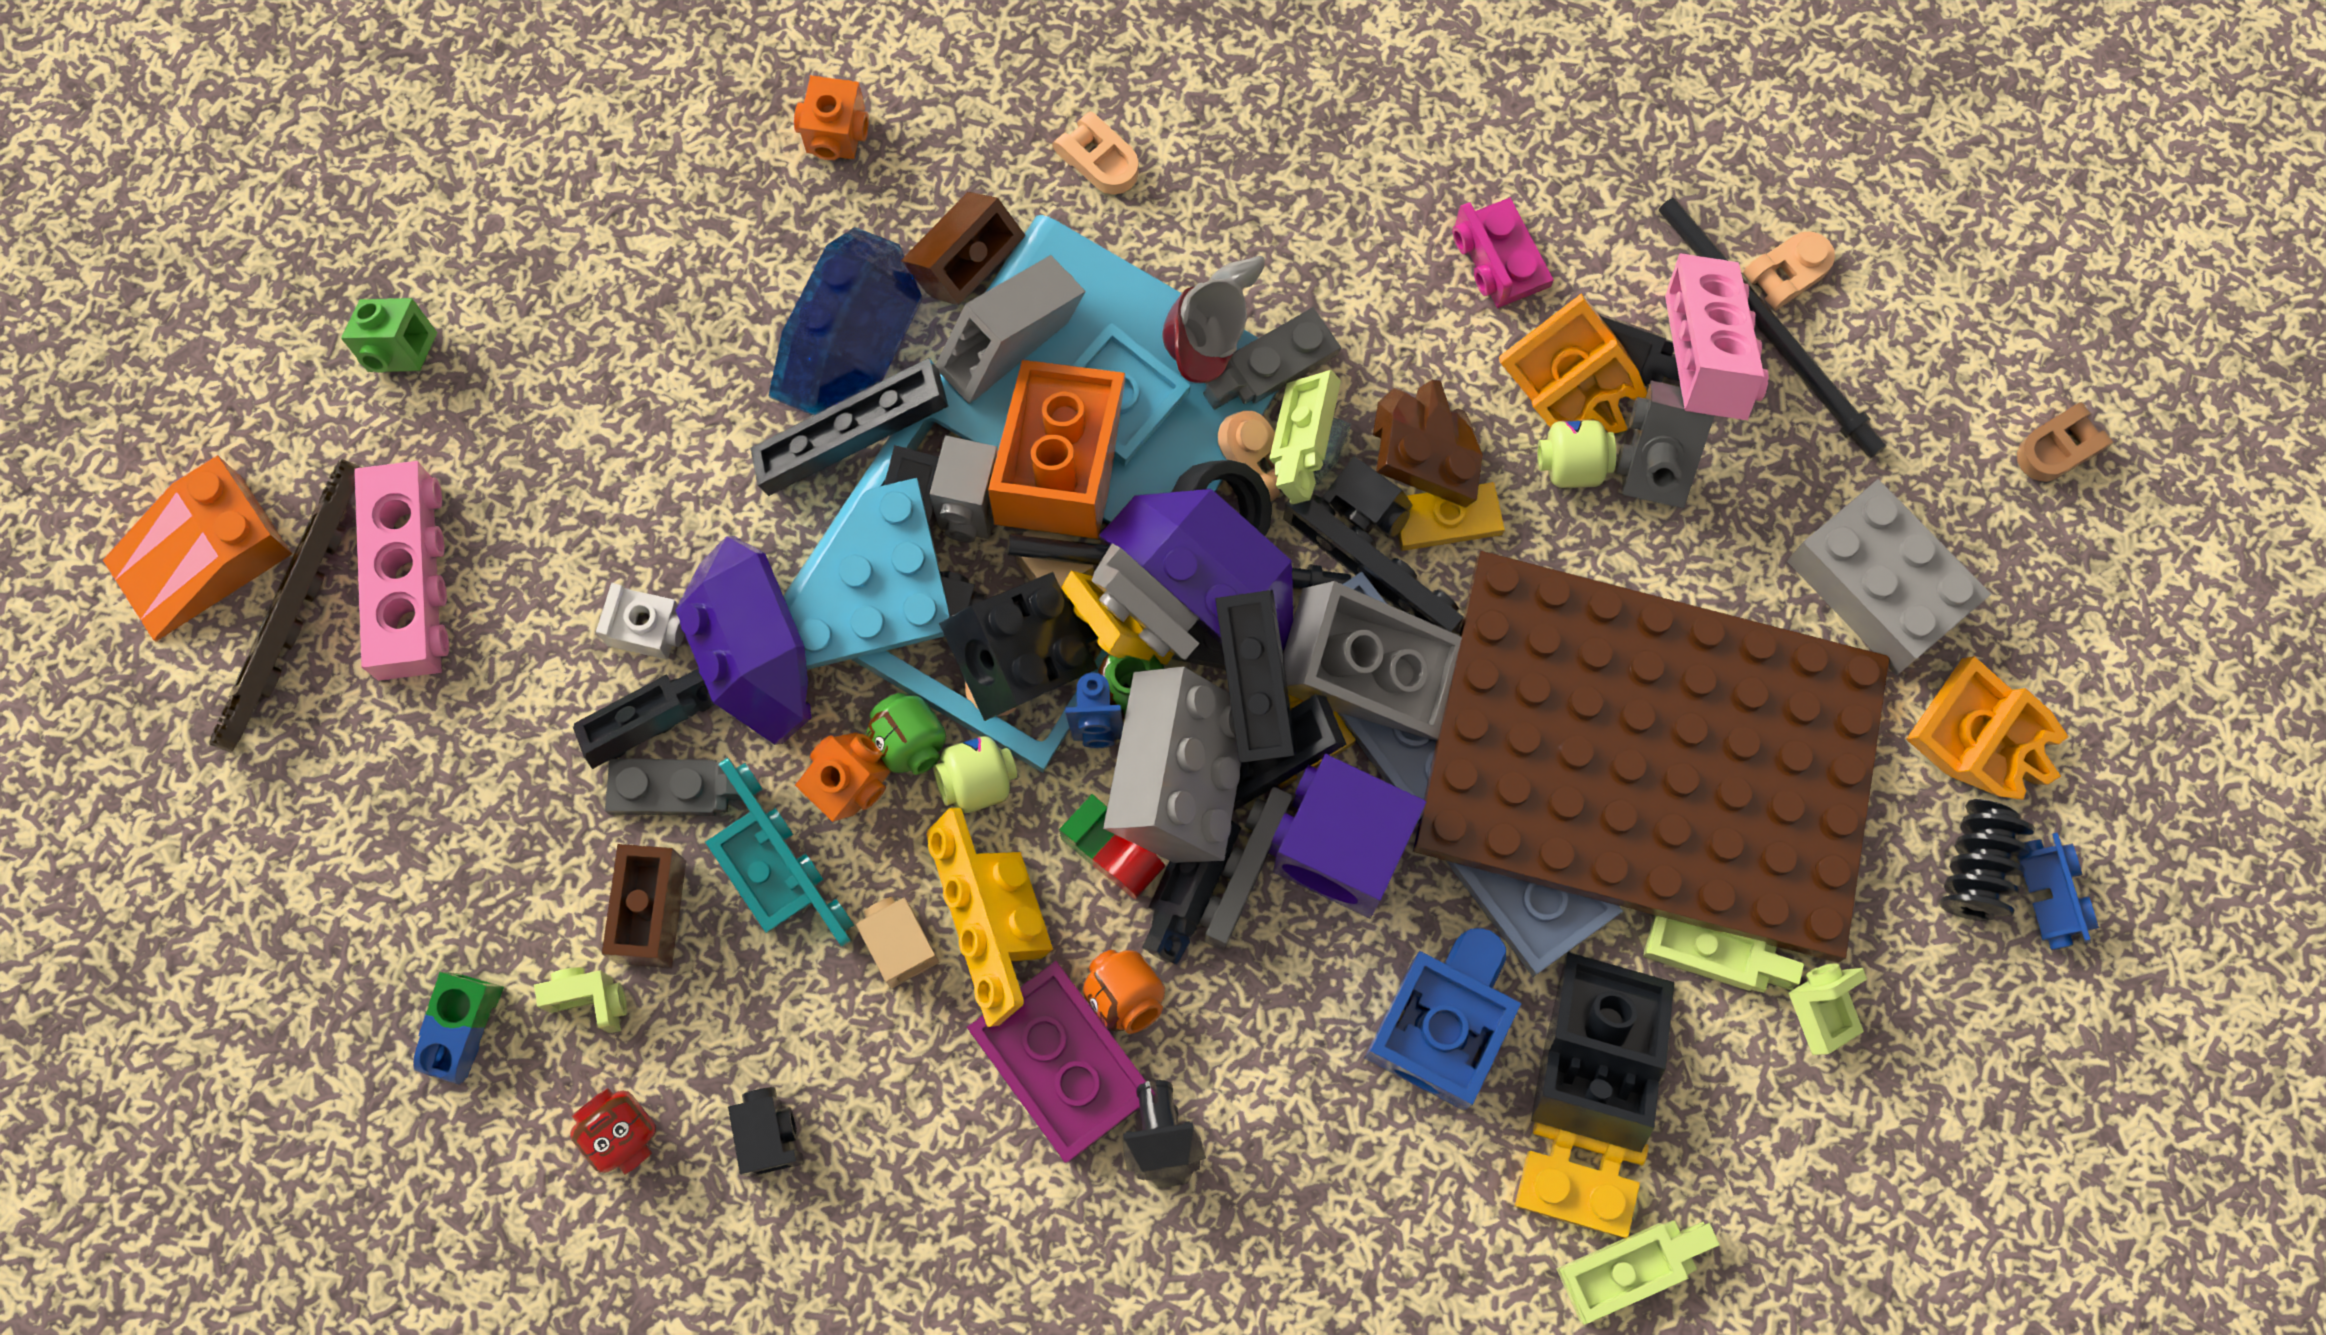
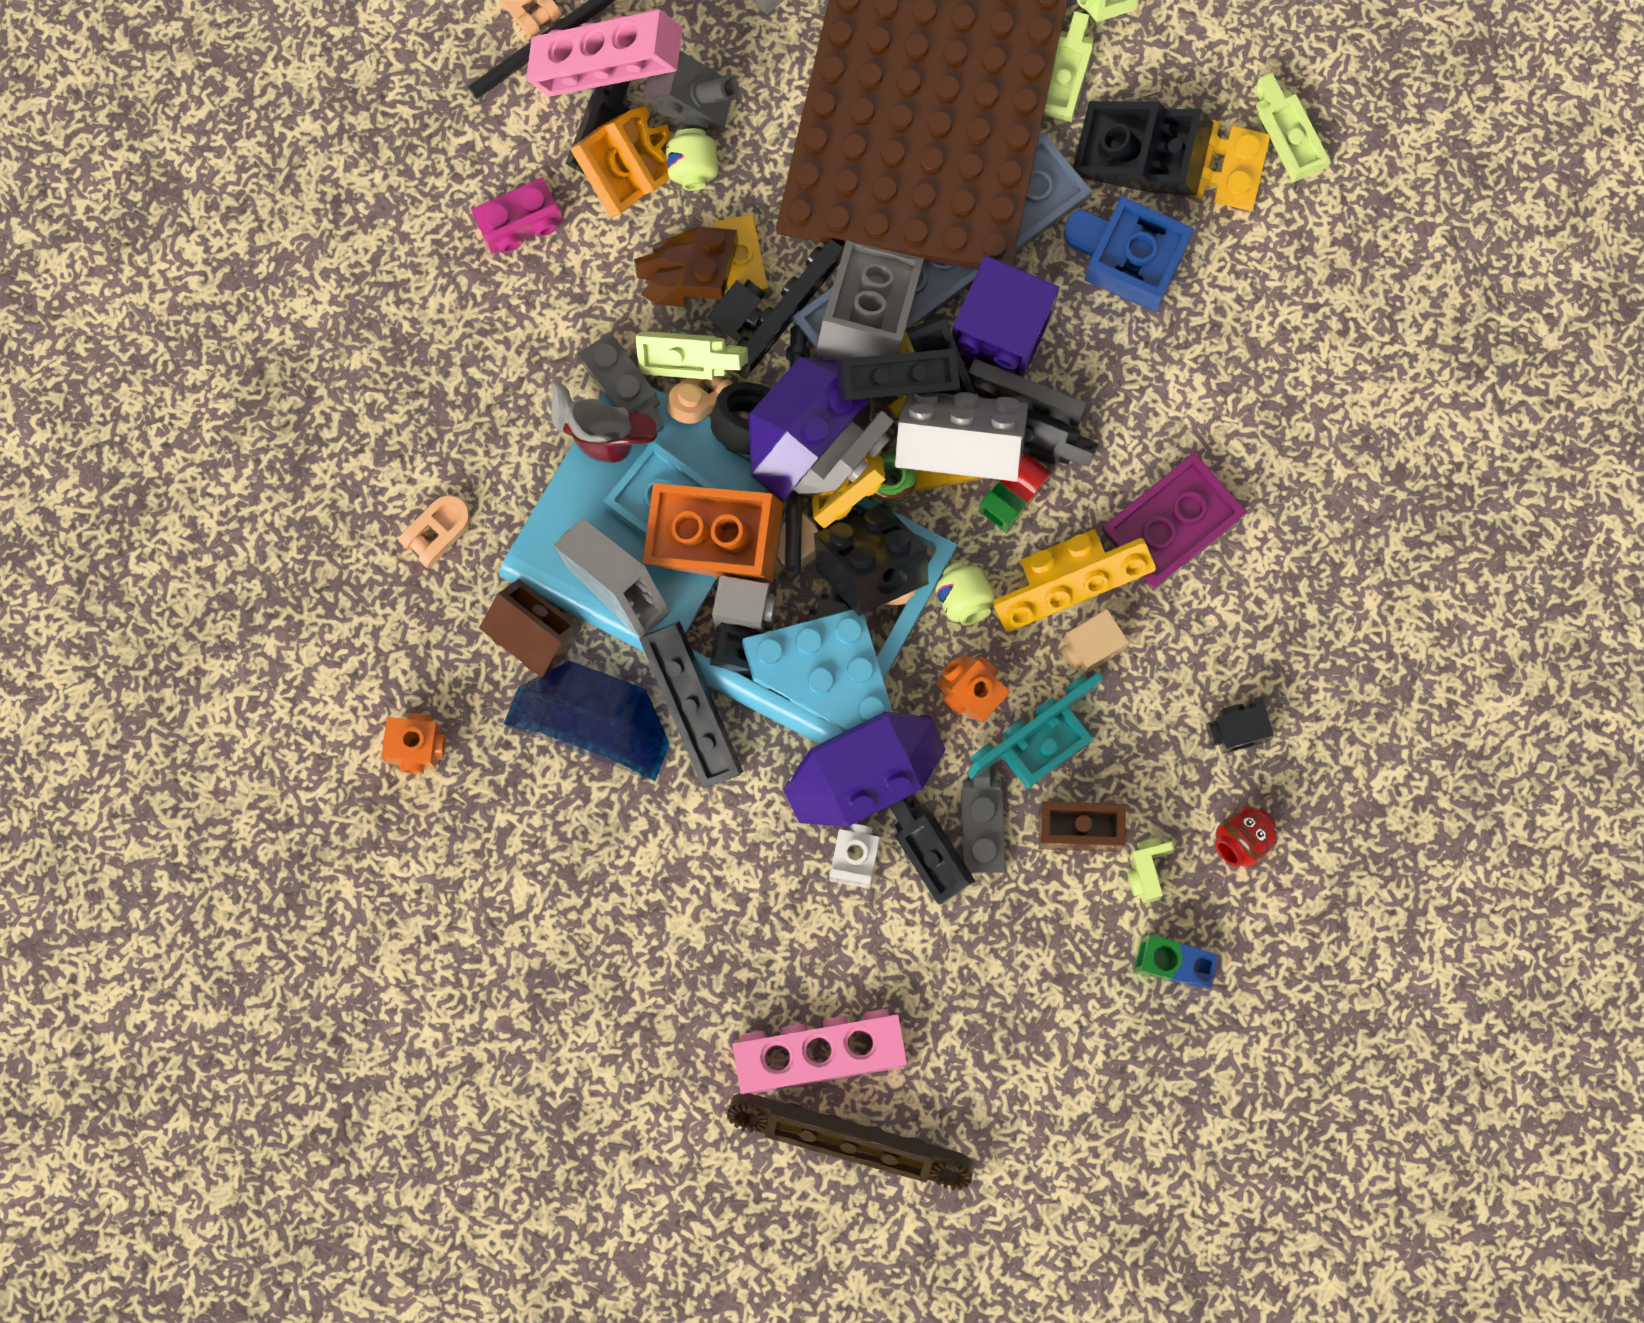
camera: 90 degrees left, 5 degrees up
orange slope [103,455,292,642] -> none
bright green brick [341,298,438,373] -> none
bright green head [866,693,947,775] -> none
blue hinge [1065,672,1124,748] -> none
orange head [1083,950,1165,1034] -> none
black connector [1123,1080,1206,1189] -> none

